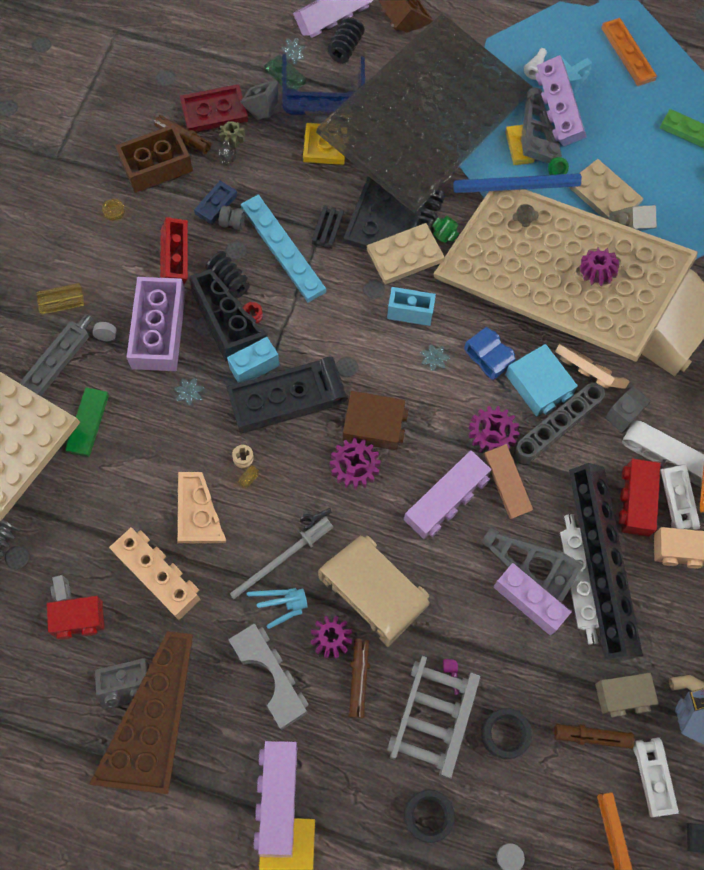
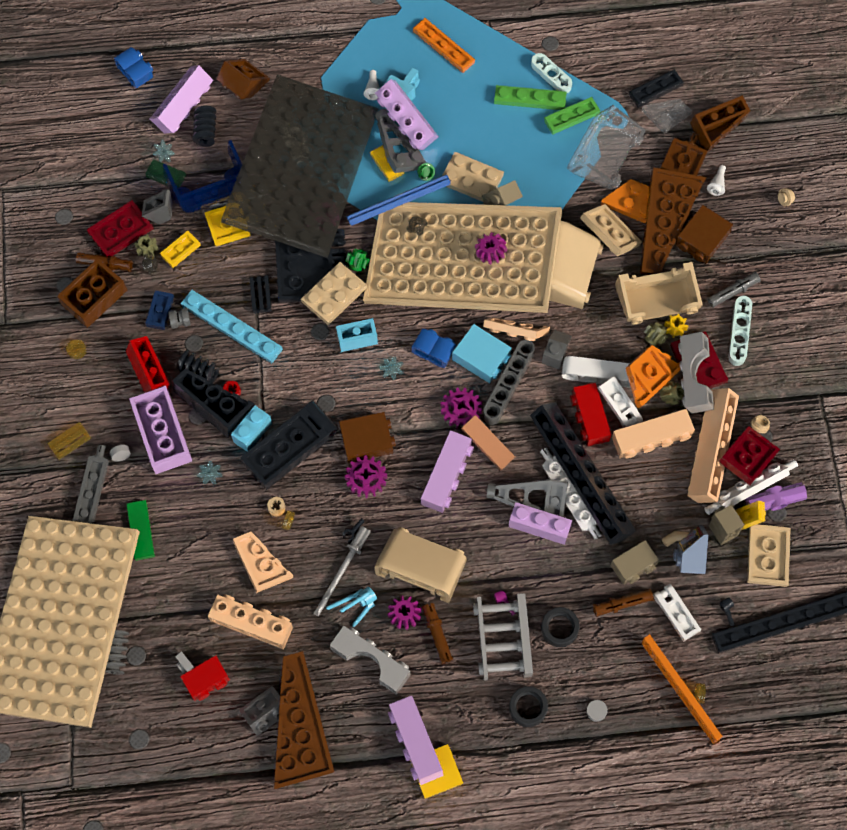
camera: 20 degrees left, 0 degrees up
none -> yellow plate [160,231,201,268]

